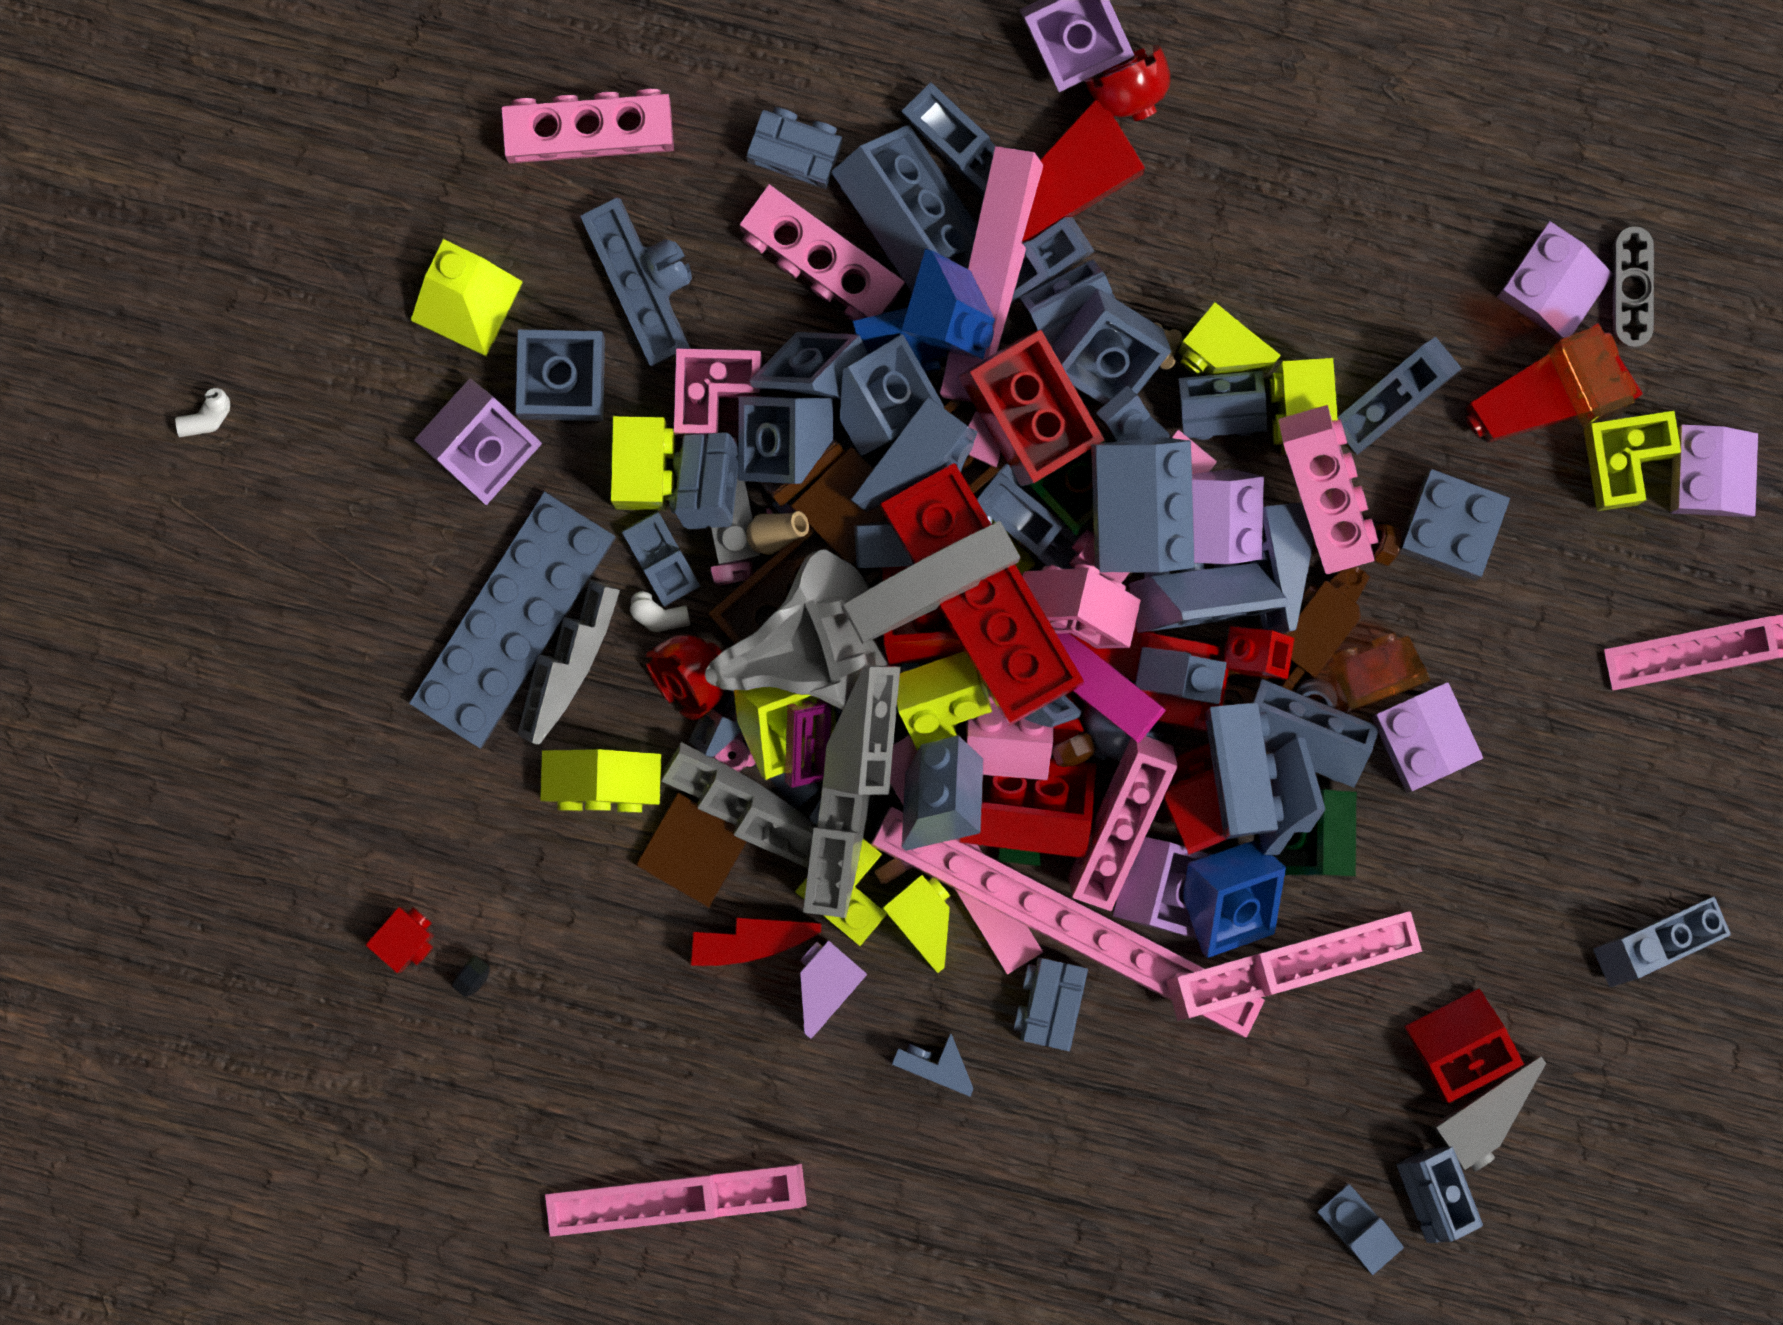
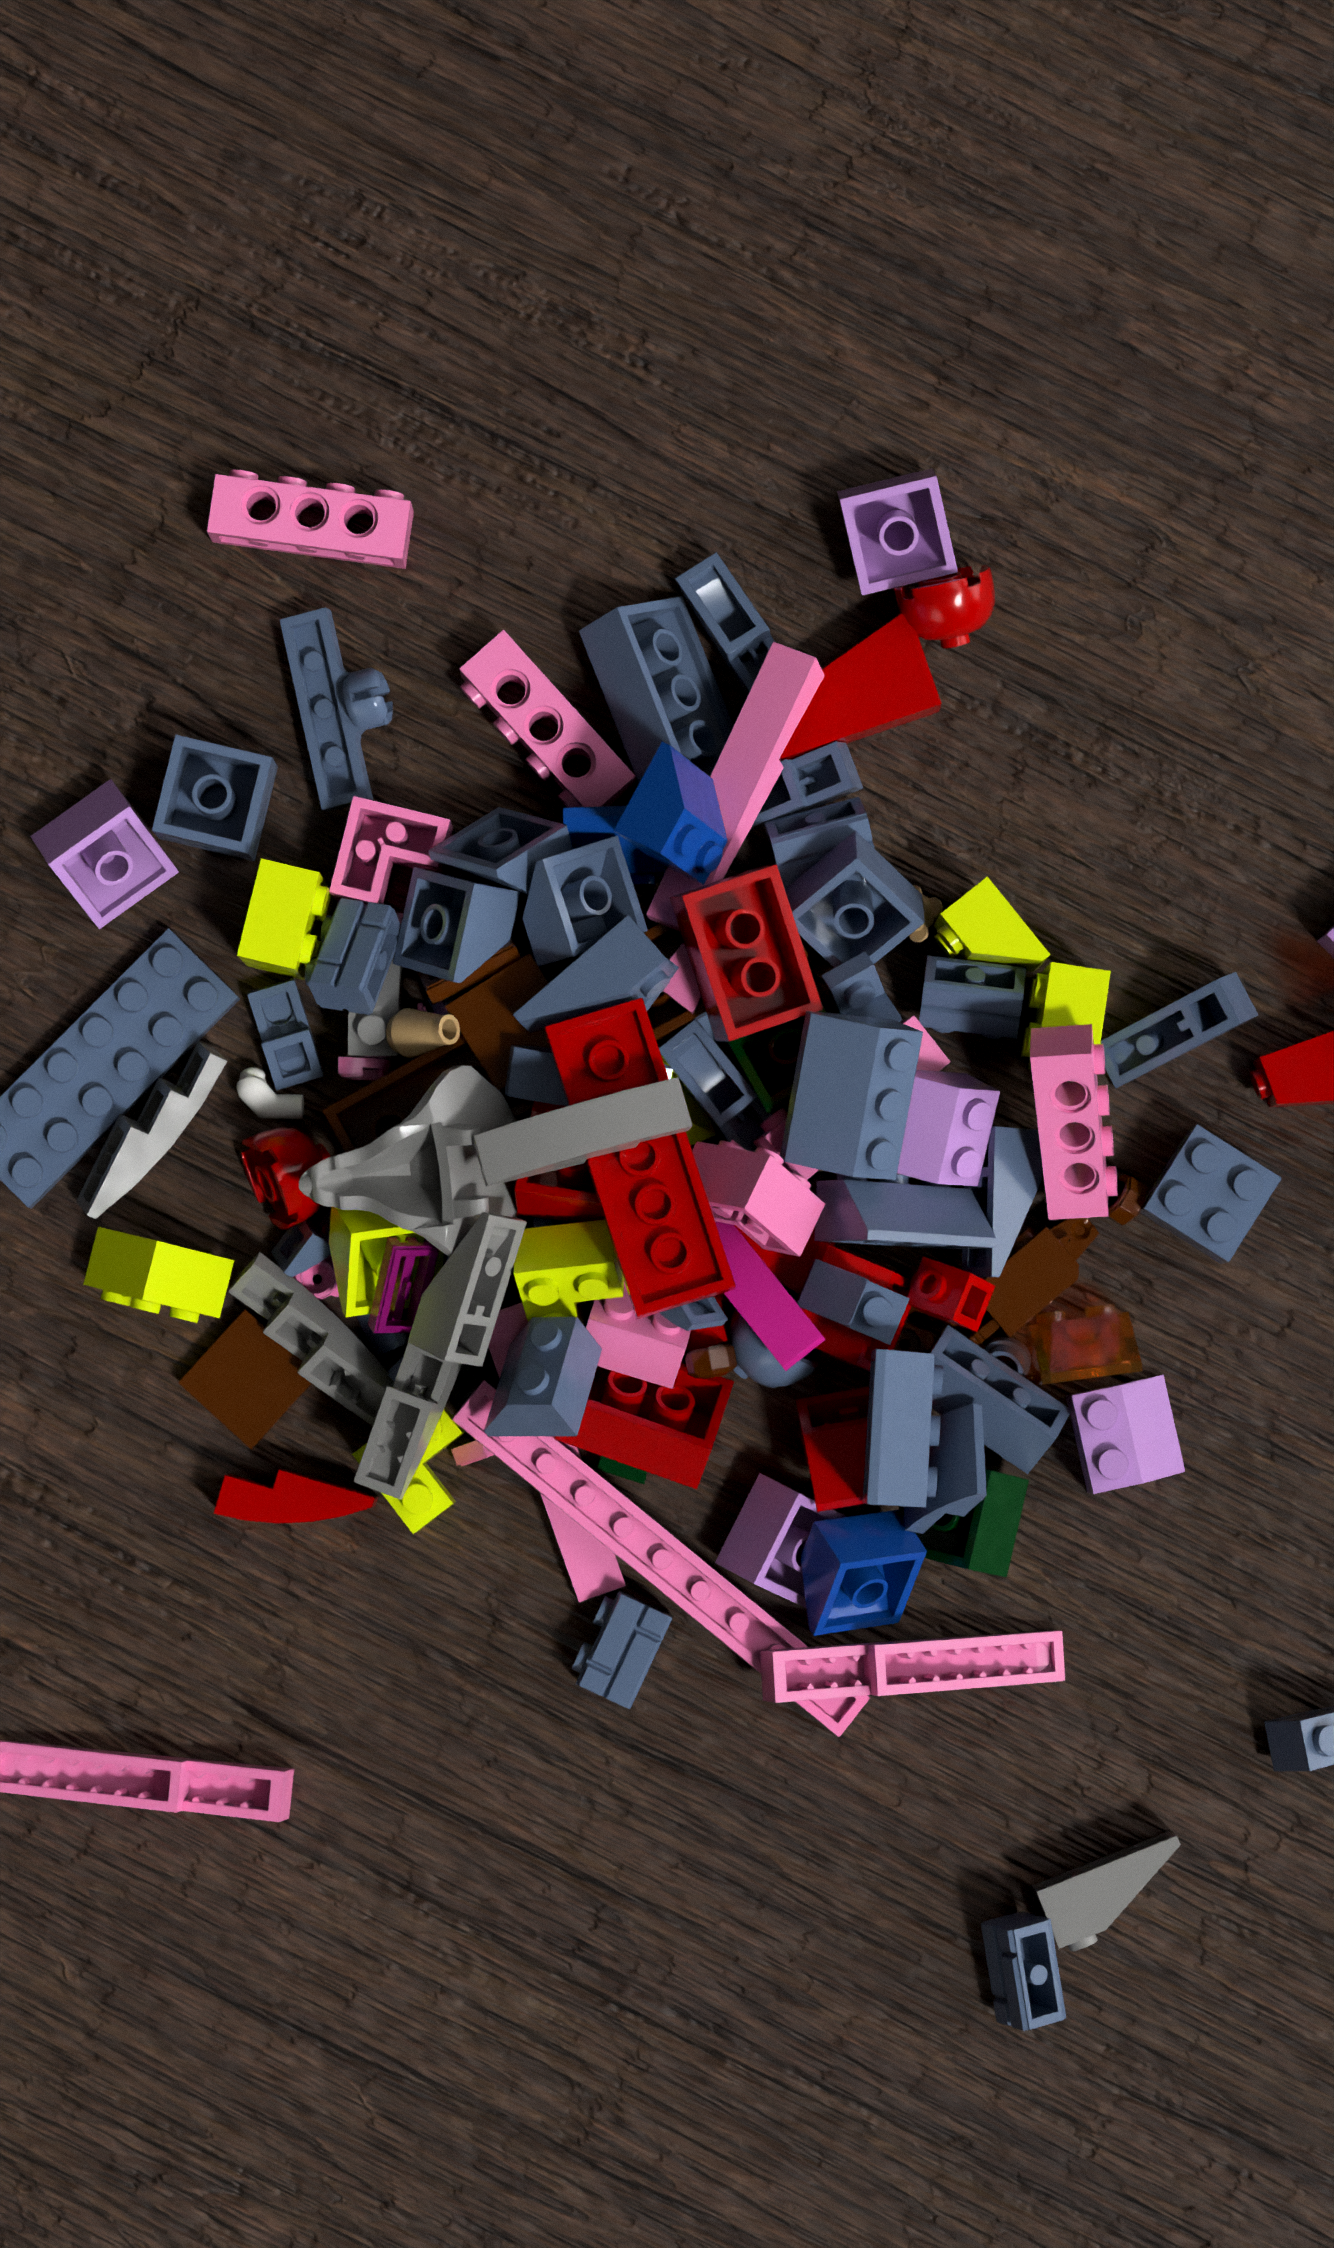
camera: 15 degrees right, 0 degrees up
neon yellow slope [411,239,523,357] -> none
sand blue brick [747,107,842,189] -> none
lavender slope [800,941,867,1039] -> none
neon yellow slope [883,875,950,973] -> none
sand blue slope [892,1033,973,1097] -> none
bright pink brick [1068,736,1178,911] -> none
sand blue slope [1316,1183,1404,1275] -> none
red slope [1404,988,1524,1103] -> none

